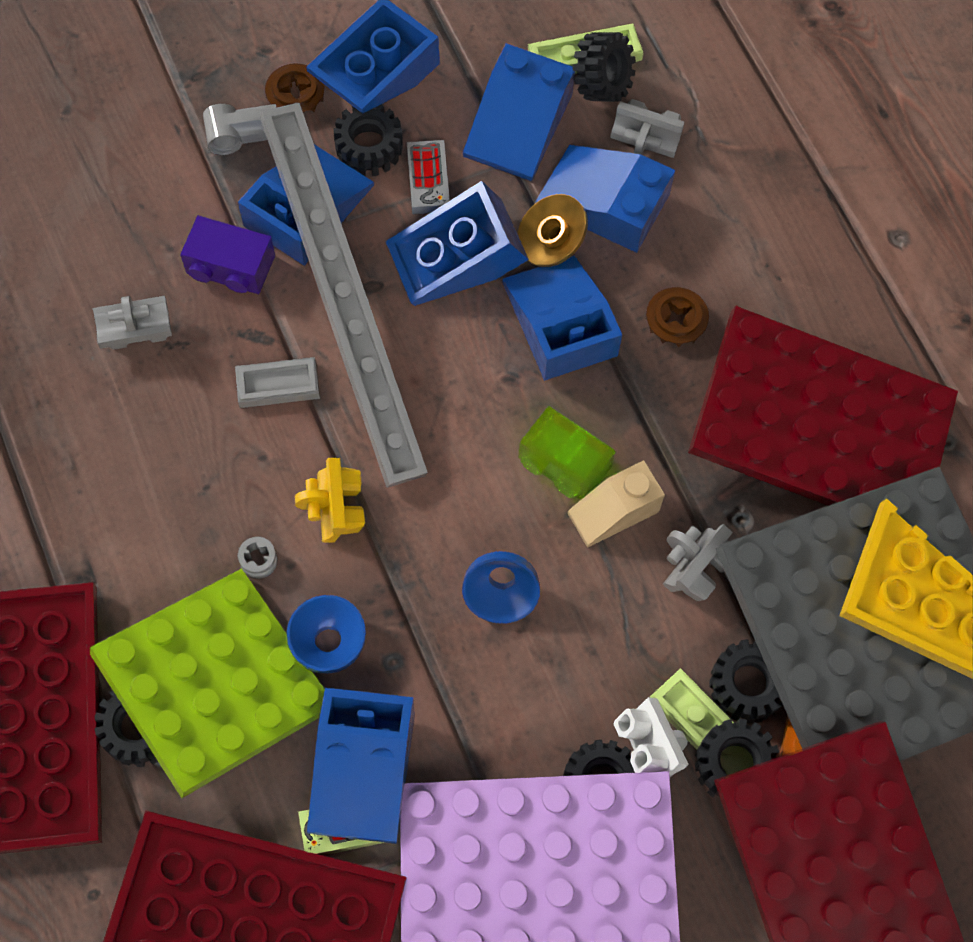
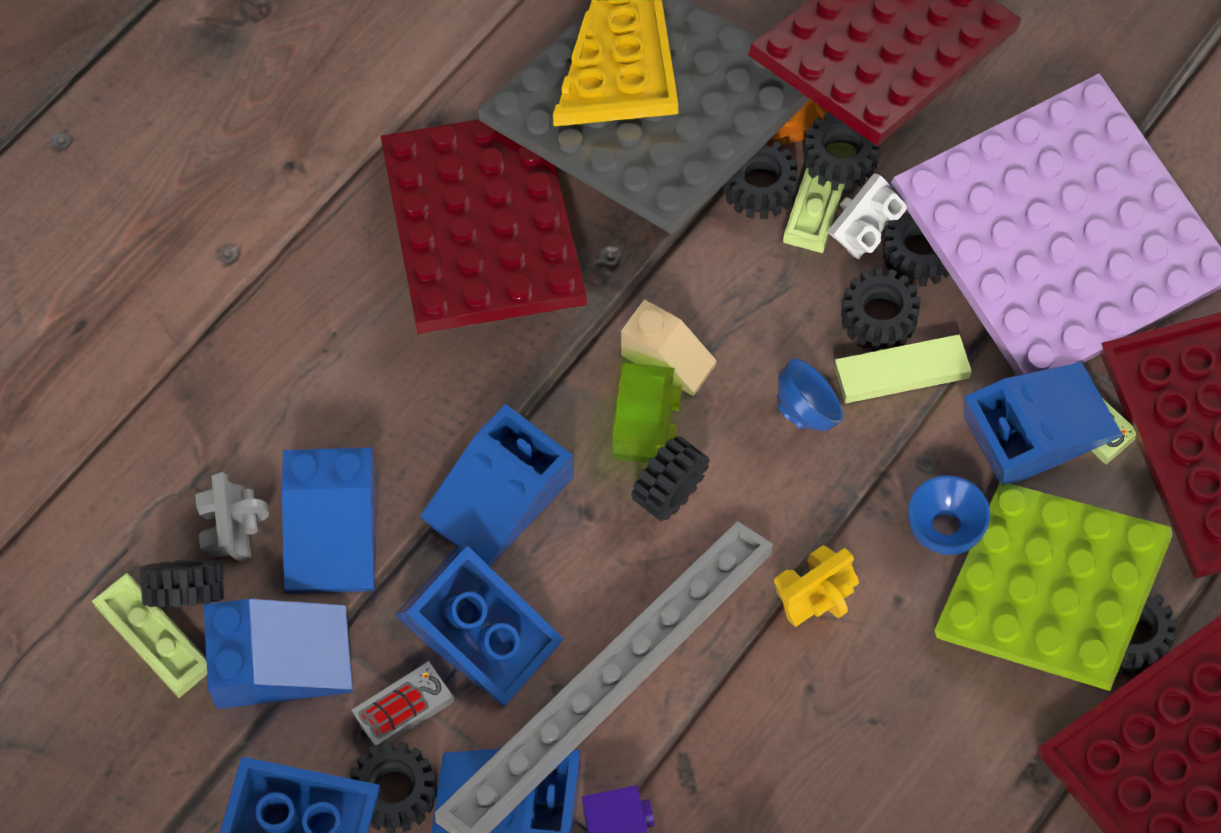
camera: 115 degrees left, 5 degrees down
light grey tile [235,357,320,408] -> none
light grey bush [237,537,278,579] -> none
pearl gold dish [517,194,588,267] -> none
reddish brown gear [645,287,709,347] -> none
light grey hips [663,524,733,601] -> none
none -> black tyre [631,436,710,521]
none -> yellowish green tile [834,334,972,404]
none -> black tyre [841,268,921,351]

